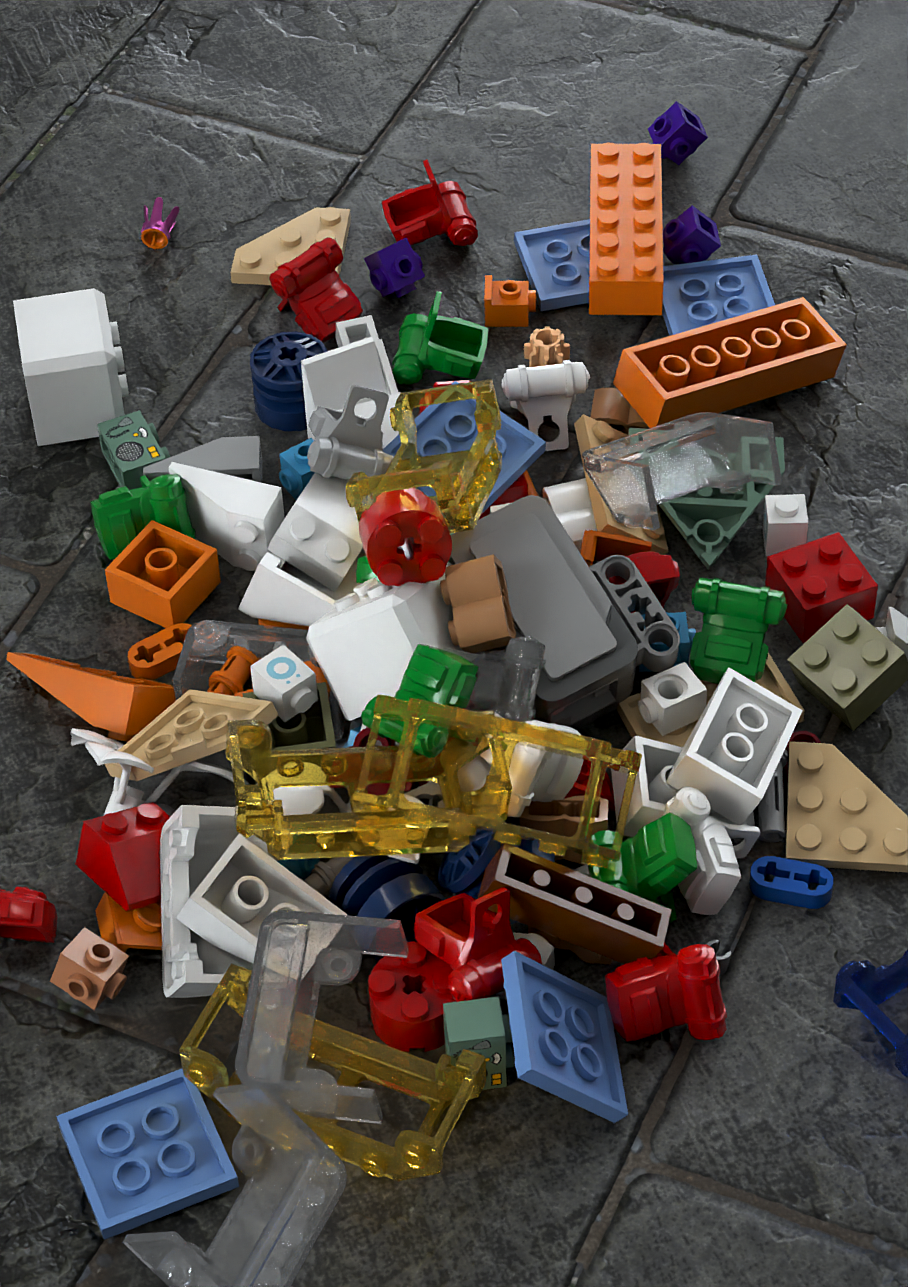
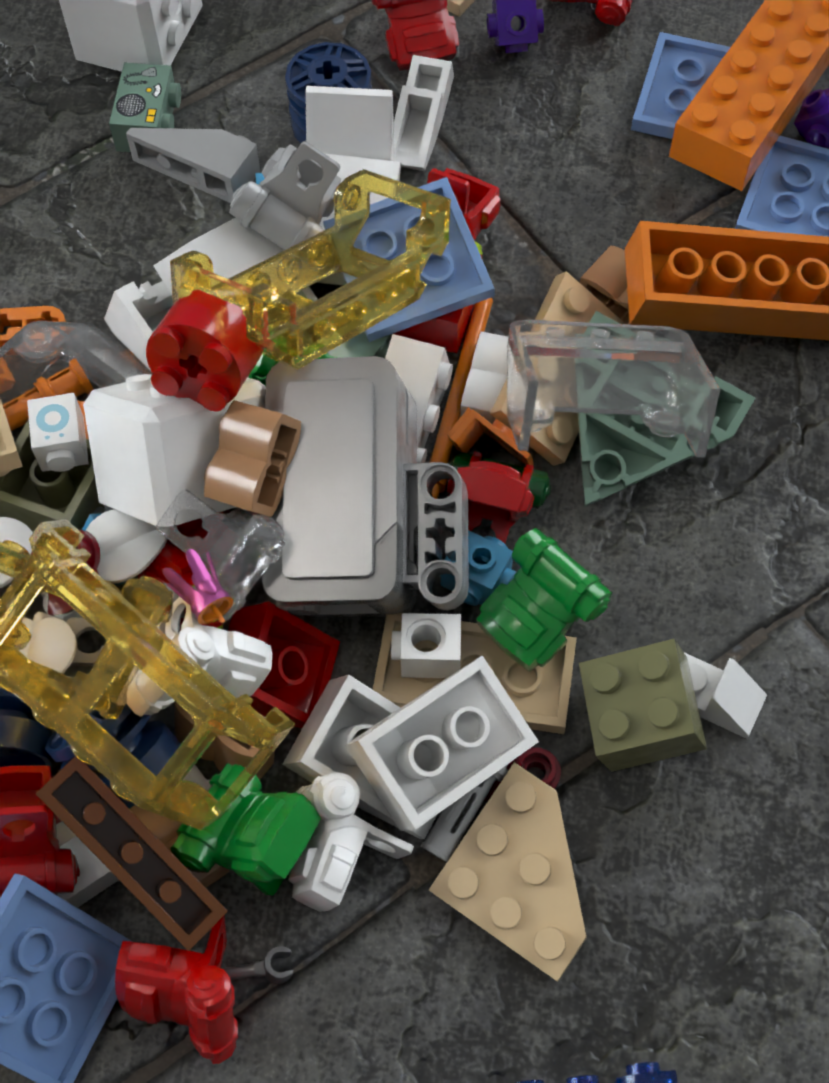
camera: 30 degrees right, 15 degrees up
green piece [90,474,196,560] -> none
orange brick [105,520,221,628] -> none
white slope [169,462,285,571] -> none
green piece [361,644,479,758] -> none
green piece [392,291,488,385] -> none
orange brick [484,275,536,327] -> none
white piece [501,360,590,451] -> none
light nougat gear [524,326,570,367] -> none
blue beam [749,856,833,909] -> none
white brick [762,494,808,556] -> none
red brick [765,532,878,643] -> none
none -> flat silver piece [163,549,233,624]

